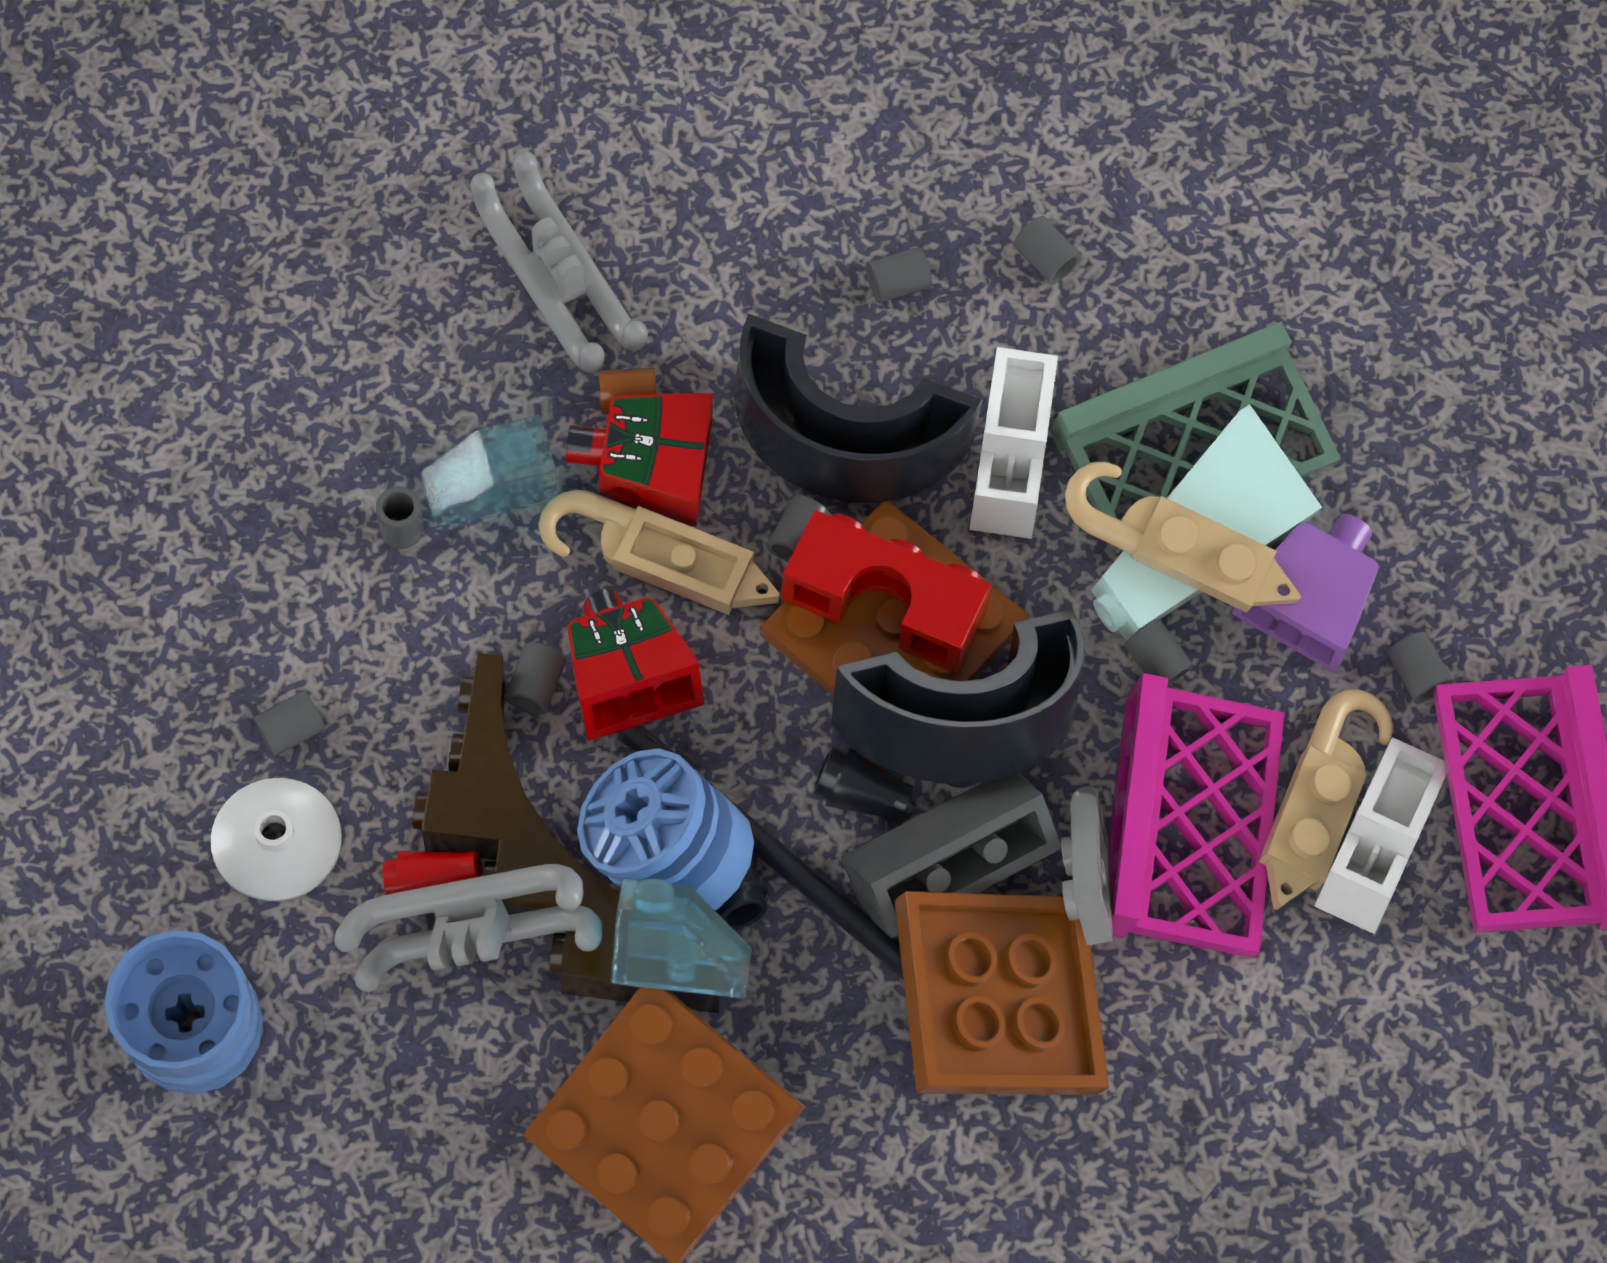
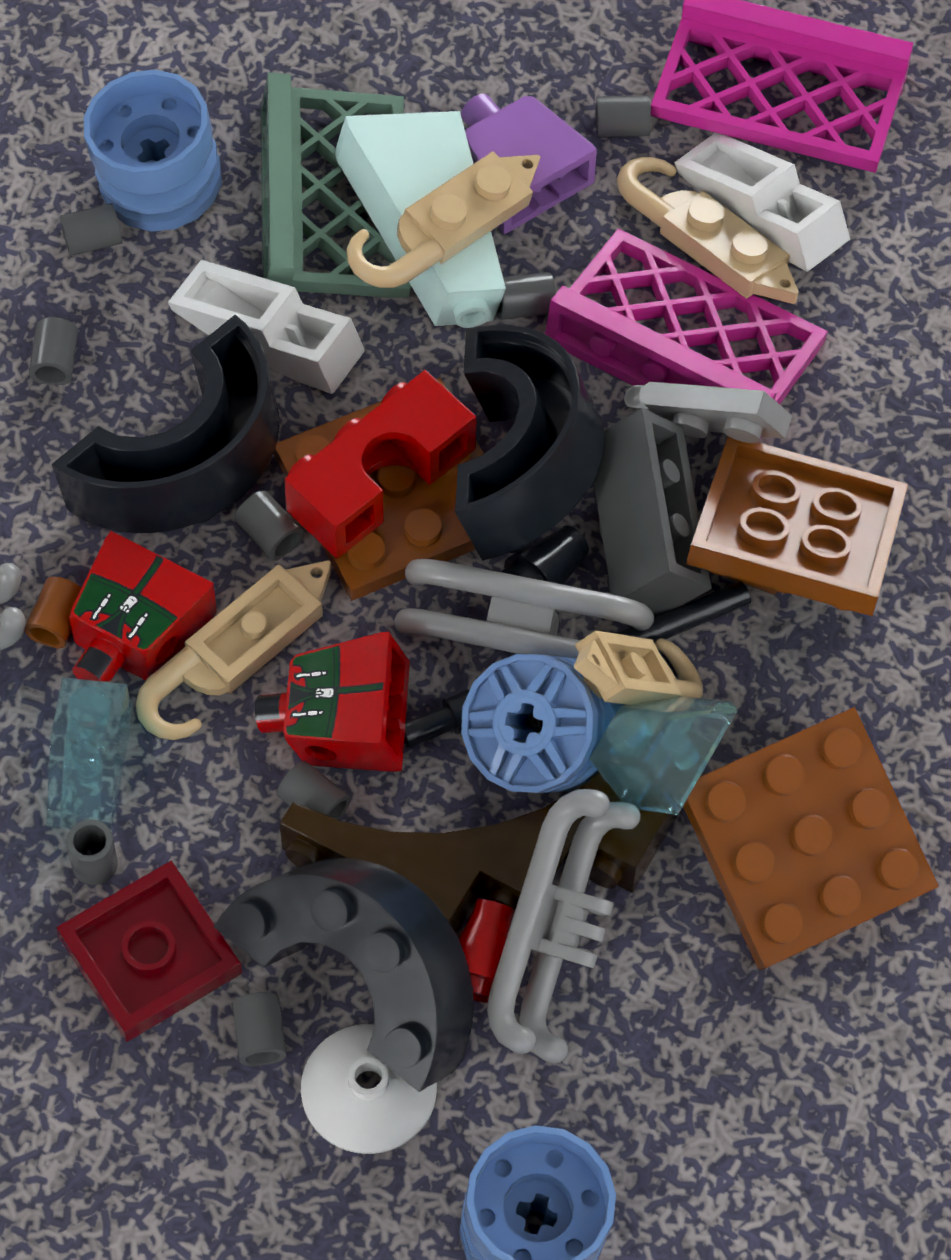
camera: 65 degrees left, 5 degrees down
none -> dark red plate [56,860,242,1042]
none -> medium blue wheel [84,70,222,232]
none -> black brick [214,858,474,1092]
none -> light grey piece [394,559,654,658]
none -> tan plate [574,630,703,709]

